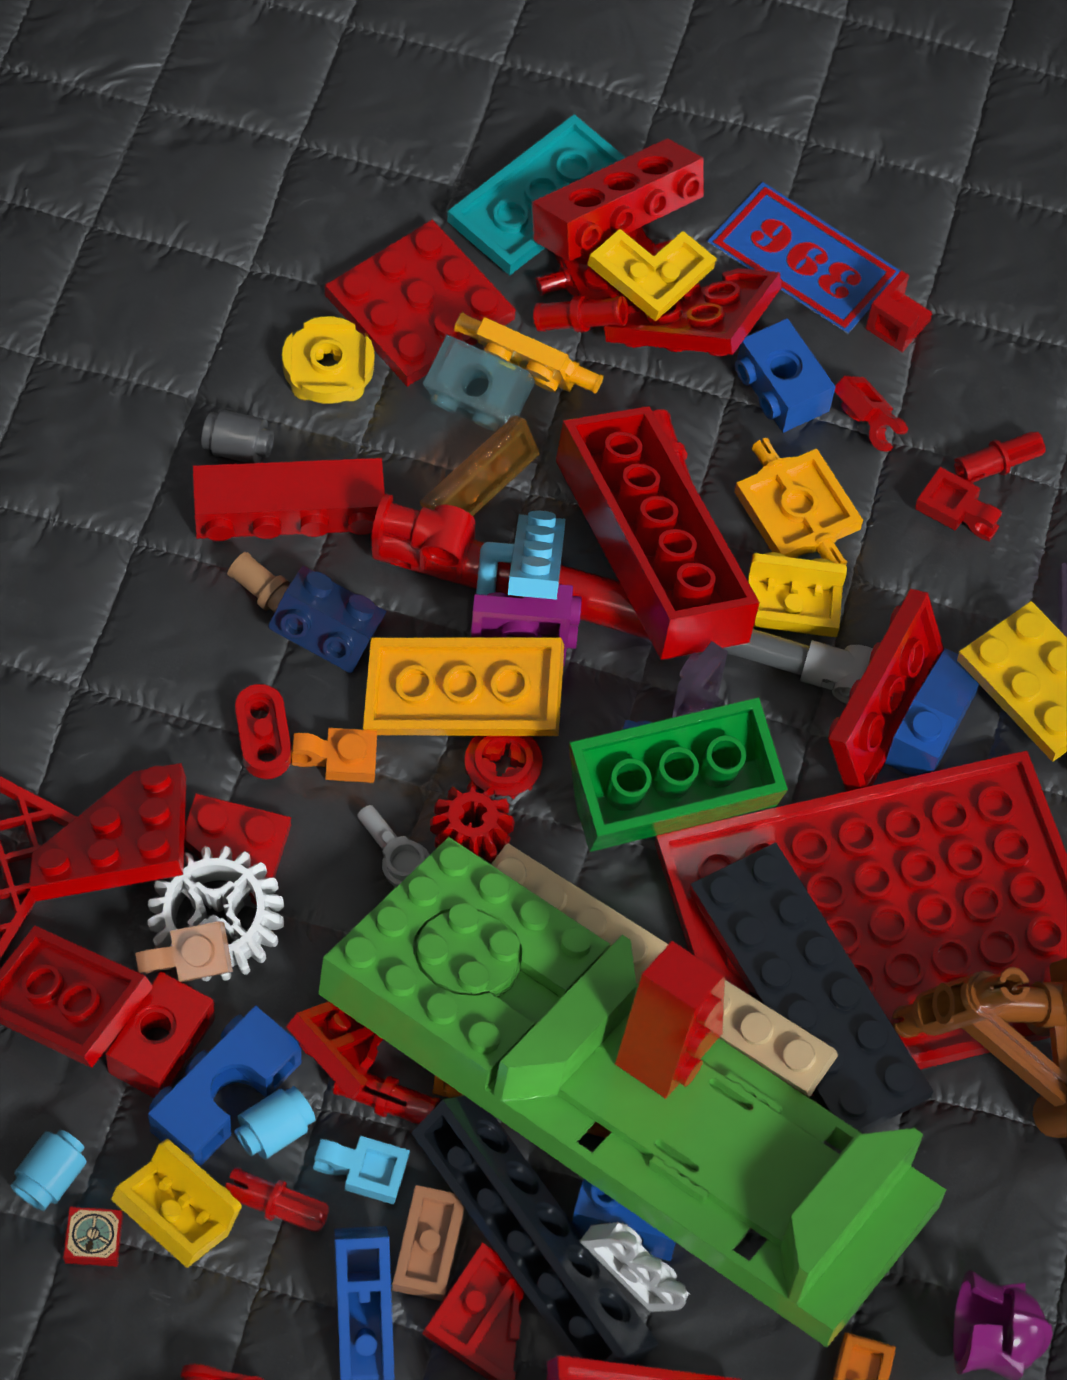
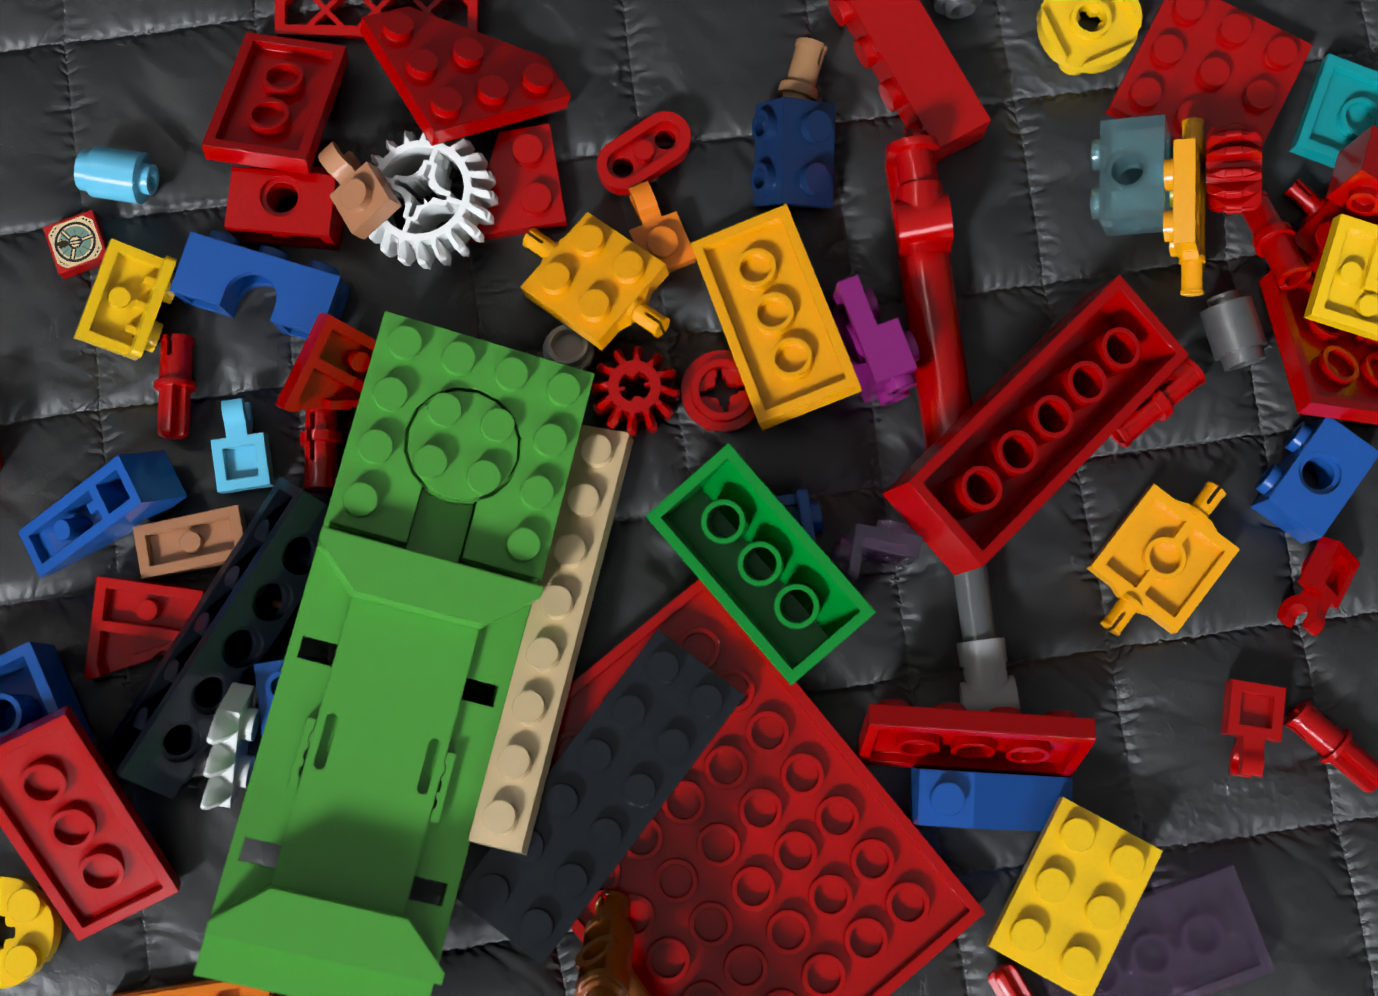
camera: 70 degrees right, 20 degrees up
medium azure brick [235,1086,316,1159] -> none
clear orange tile [419,415,540,516] -> none
medium azure plate [476,511,566,600] -> none
red wedge [615,941,725,1099] -> none
yellow bracket [747,552,847,638] -> none
none -> light orange plate [520,212,670,351]
none -> flat silver brick [1200,290,1267,371]
none -> red gear [1206,123,1262,214]

